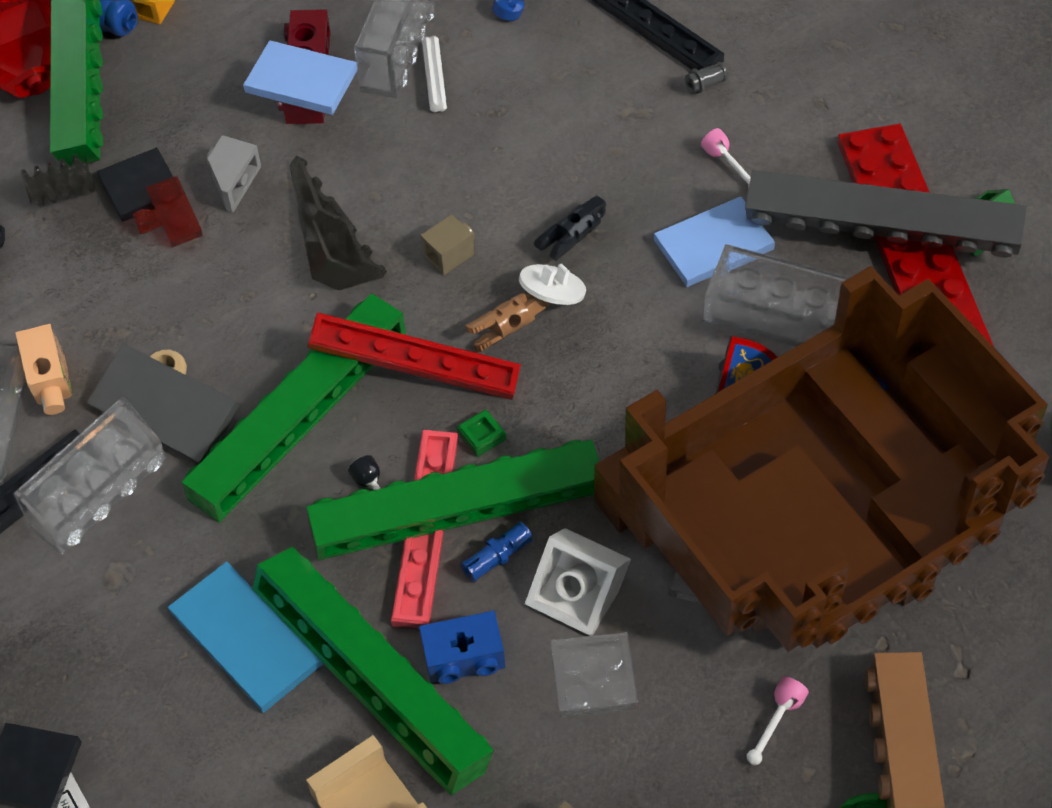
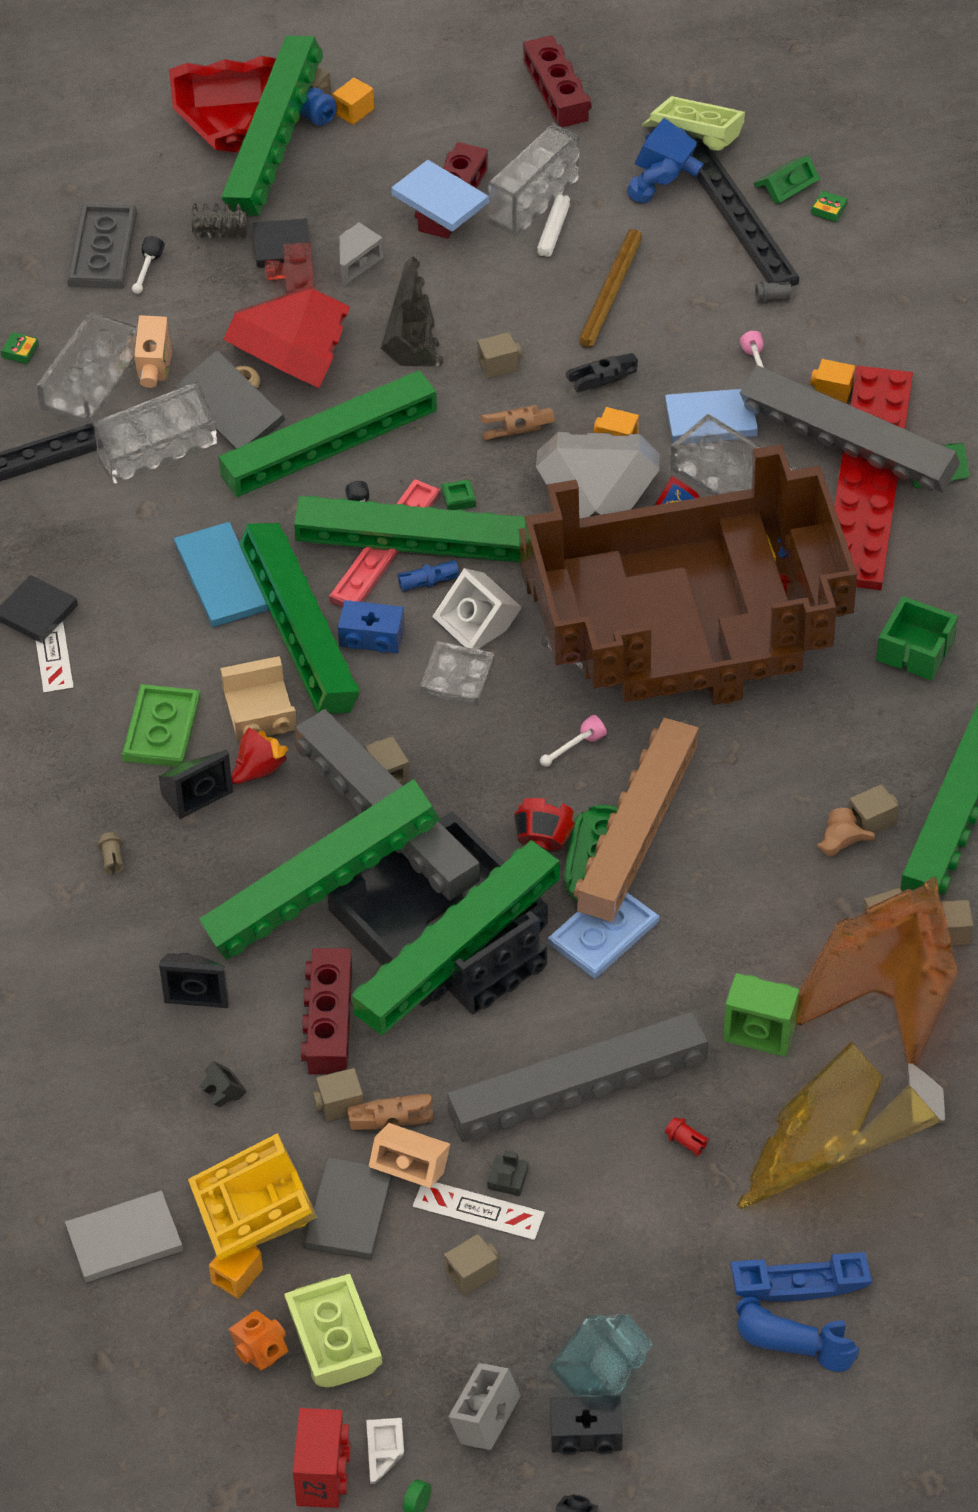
camera: 20 degrees right, 5 degrees down
red tile [307,312,521,400] -> none
white piece [519,264,586,305] -> none
none -> red panel [223,287,350,388]
none -> light grey panel [536,432,660,518]
none -> pearl gold axle [579,228,642,348]
none -> light orange brick [593,407,639,436]
none -> light orange brick [810,359,855,404]

